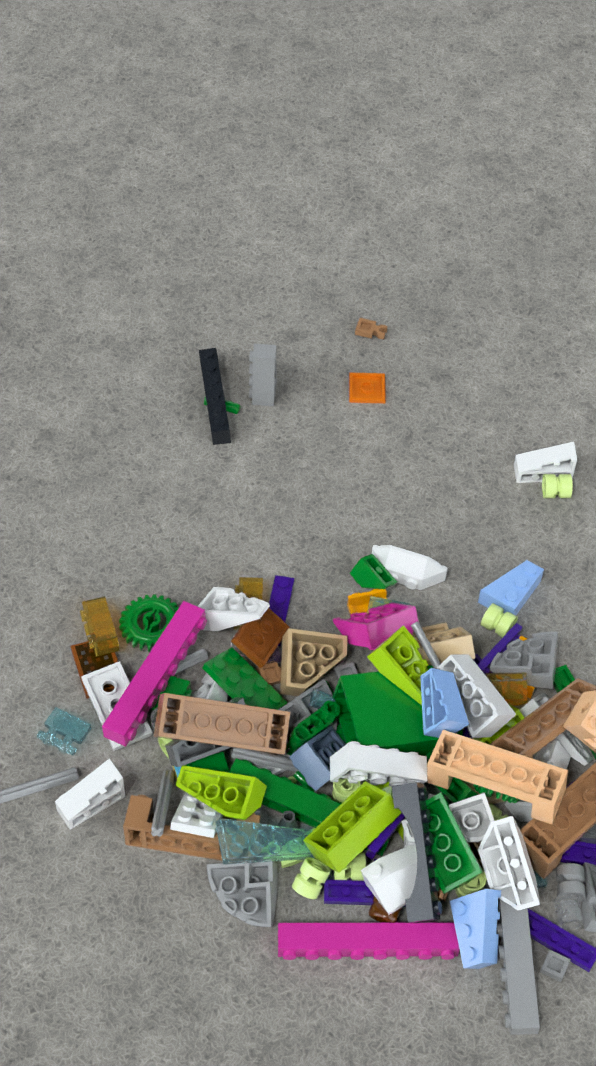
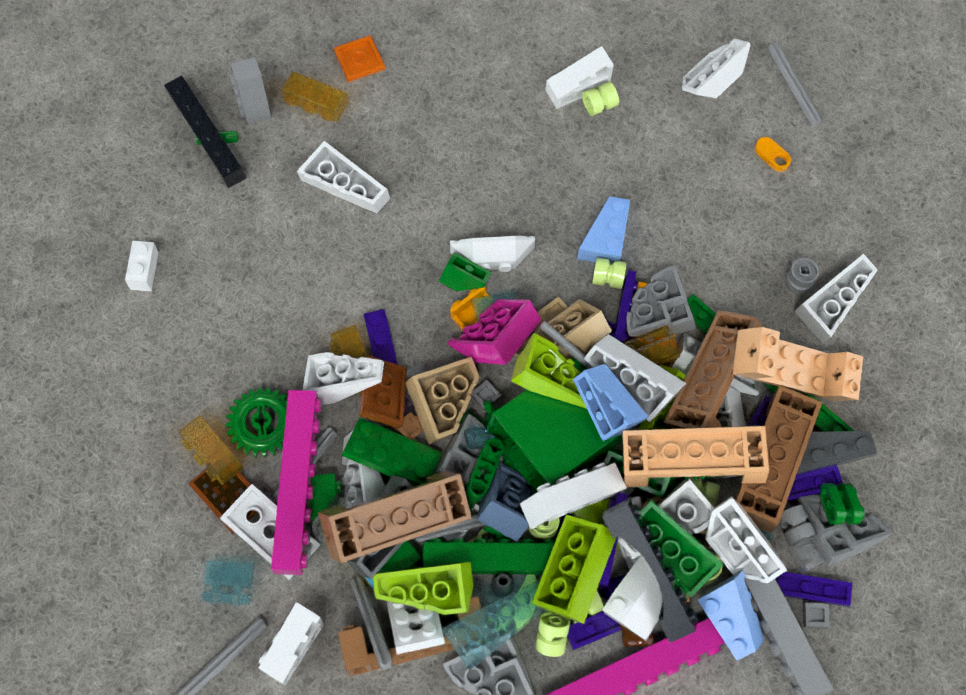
camera: 25 degrees left, 15 degrees up
none -> white brick [125,241,159,291]
none -> clear yellow brick [281,71,348,122]
none -> white wedge [297,141,390,214]

